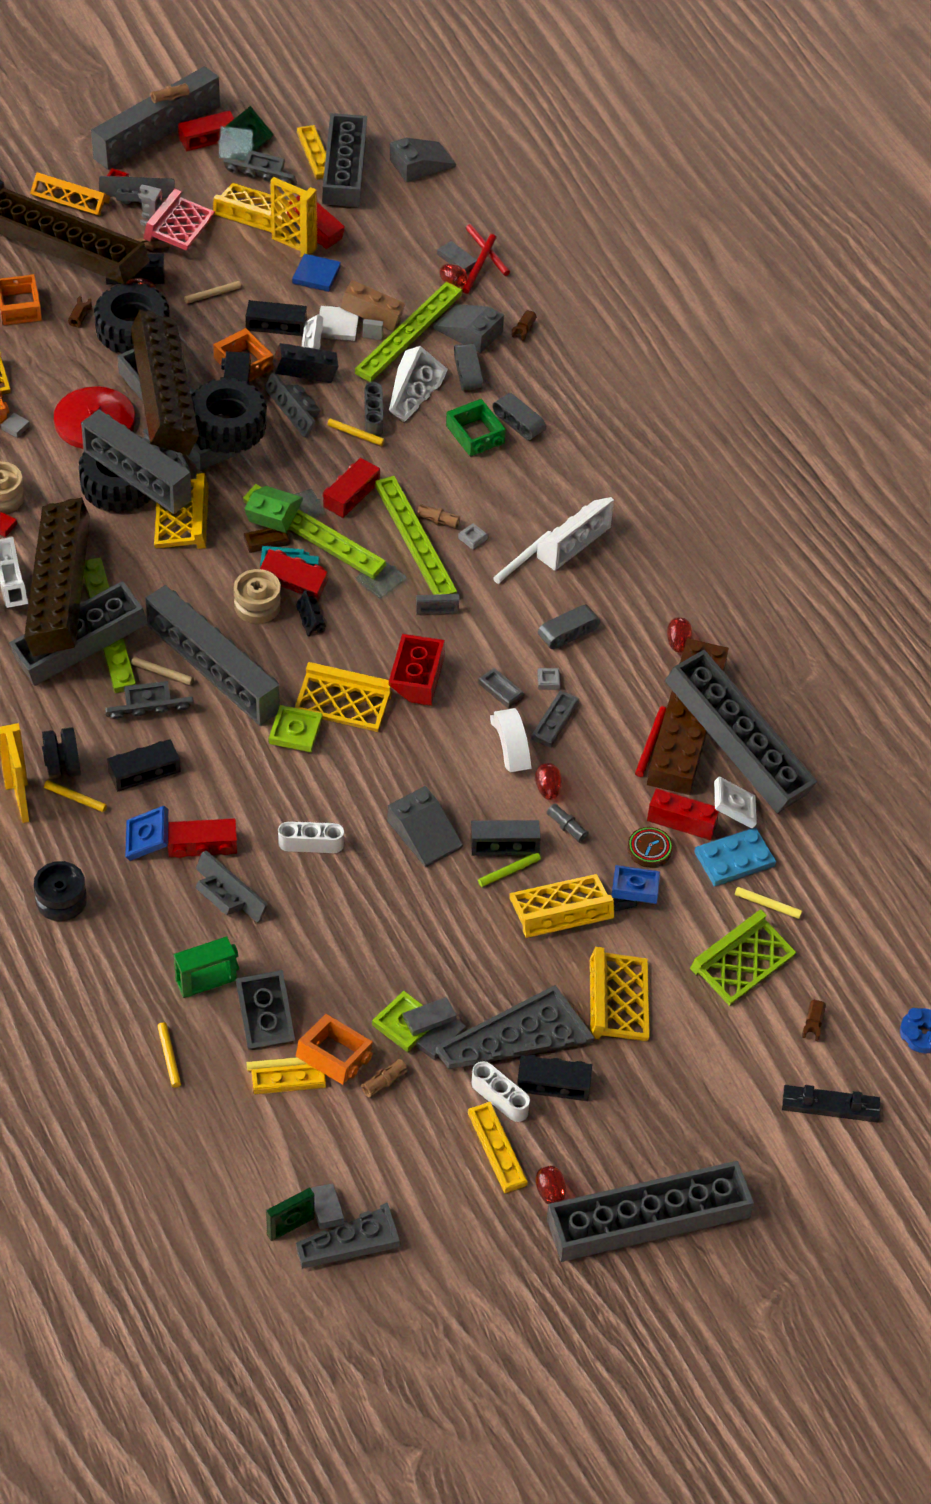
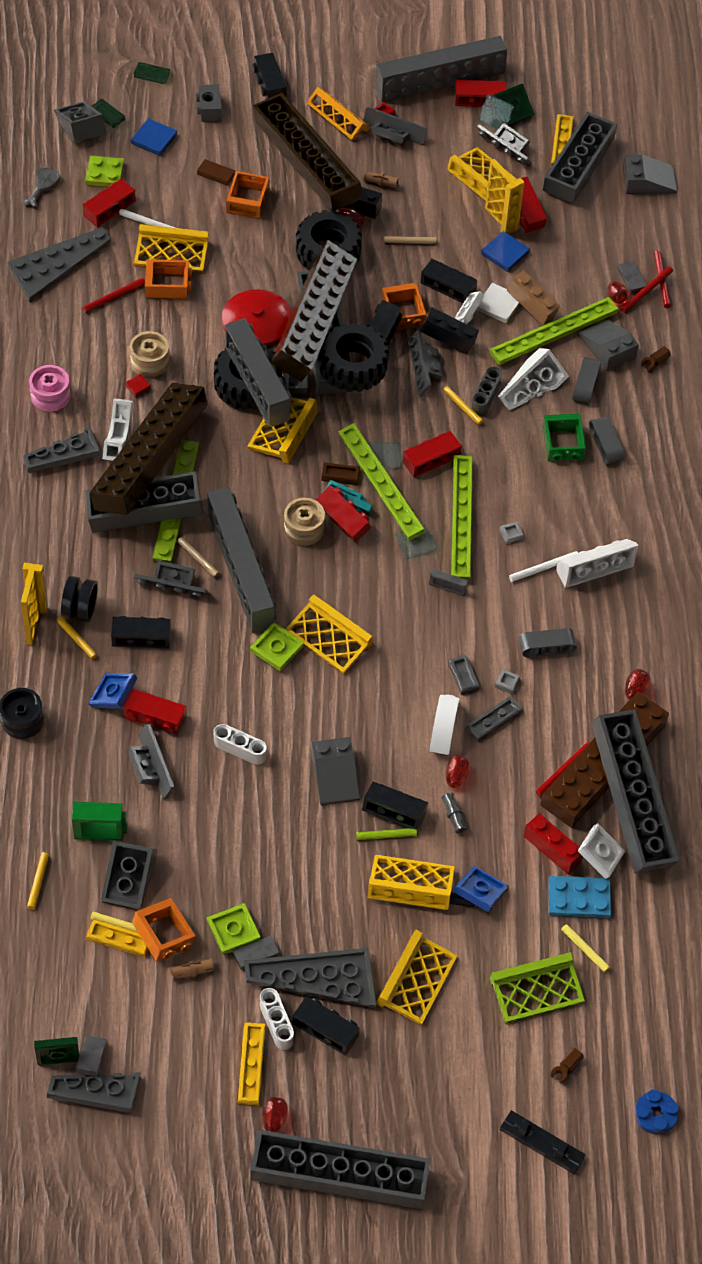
camera: 25 degrees right, 5 degrees up
light grey tile [1,413,30,438] -> none
reddish brown bar [68,296,92,328] -> none
light grey hinge [138,185,162,226] -> none
coral fence [143,189,215,251] -> none
medium nougat pin [150,83,189,104] -> none
bright green slope [244,486,303,533] -> none
black hinge [296,590,326,636] -> none
light grey tile [363,319,383,340] -> none
red slope [388,634,445,706] -> none
flat silver tile [403,997,456,1036] -> none
medium nougat pin [417,504,460,528] -> none
tile [627,827,673,868] -> none

